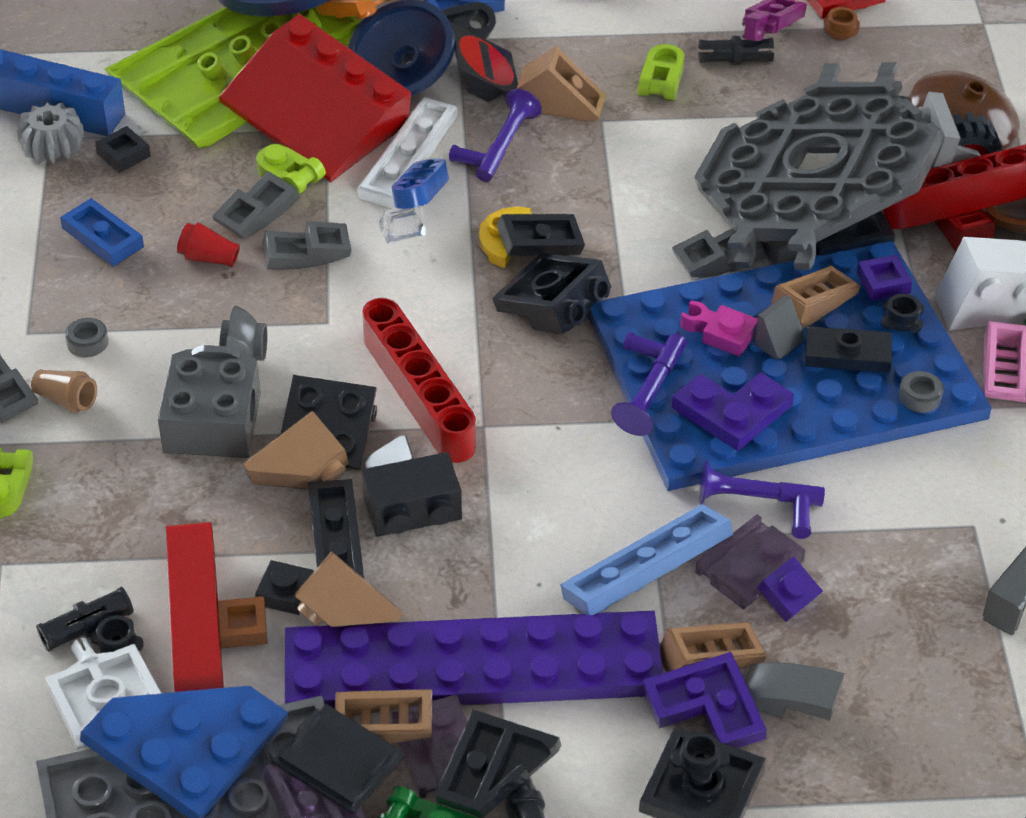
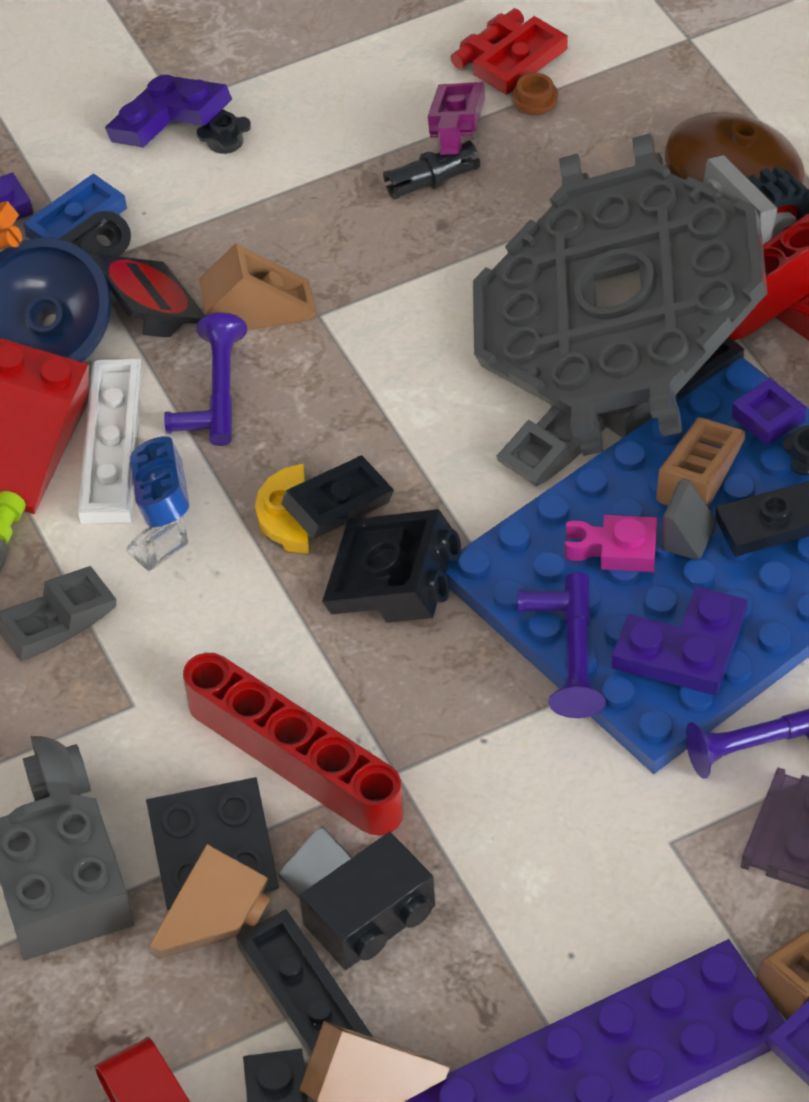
camera: 20 degrees left, 5 degrees up
medium blue plate [560,504,733,616] -> none
lime plate [638,44,685,101] -> none

